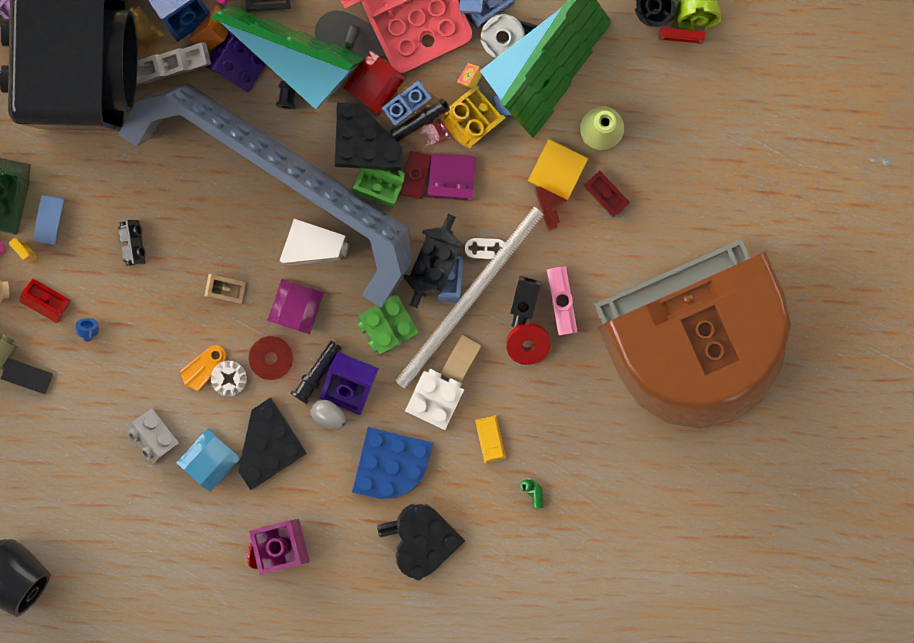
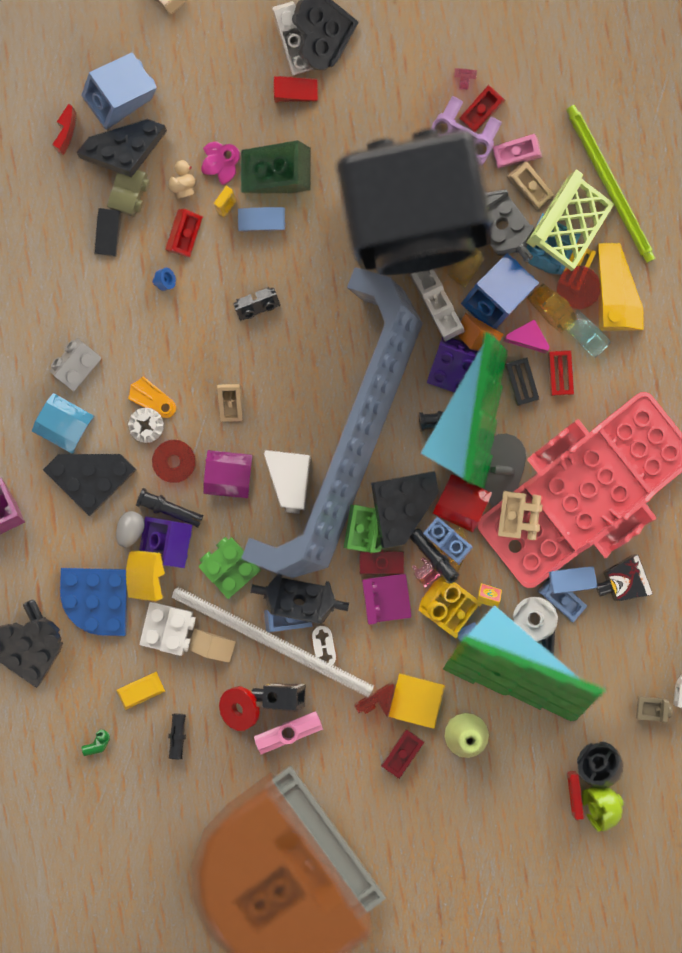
camera: 85 degrees right, 0 degrees up
none -> yellow slope [126,550,165,601]
none -> black pin [168,713,186,760]
none -> tan plate [498,491,543,540]

